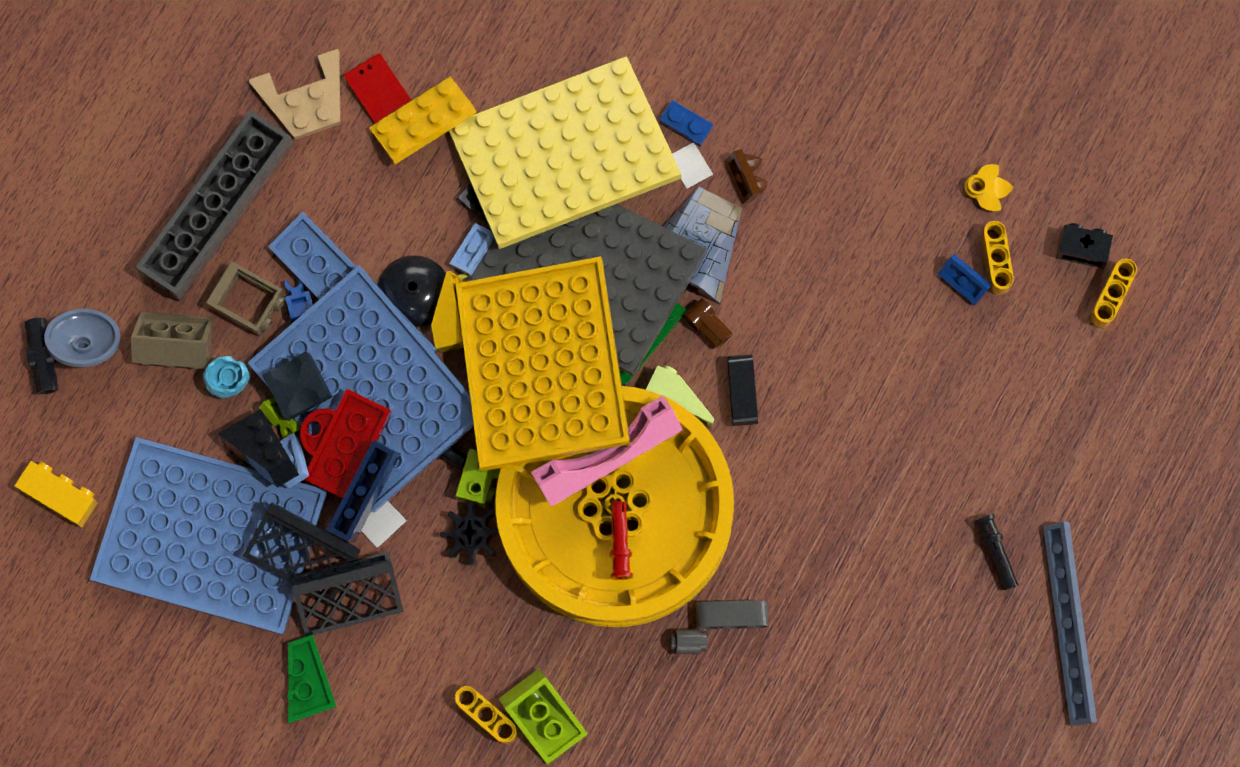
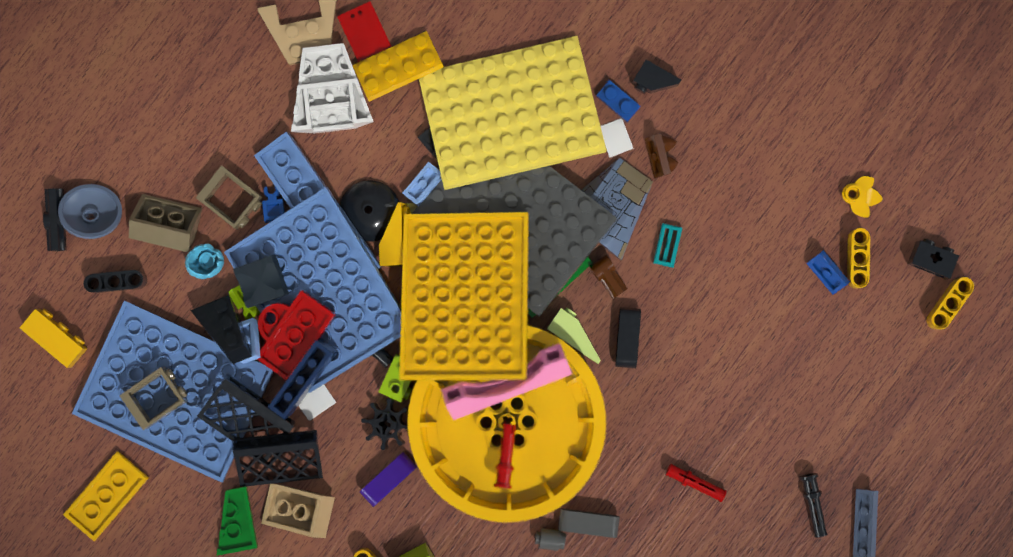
camera: 15 degrees right, 10 degrees up
dark grey brick [136,110,294,301] -> none
none -> yellow tile [63,451,149,541]
none -> black beam [83,270,147,293]
none -> dark tan window [120,367,188,430]
none -> tan slope [261,483,335,538]
none -> white wedge [291,43,373,133]
none -> dark purple beam [360,451,417,507]
none -> black slope [632,59,681,94]
none -> teal tile [653,223,682,268]
none -> red pin [665,464,727,502]

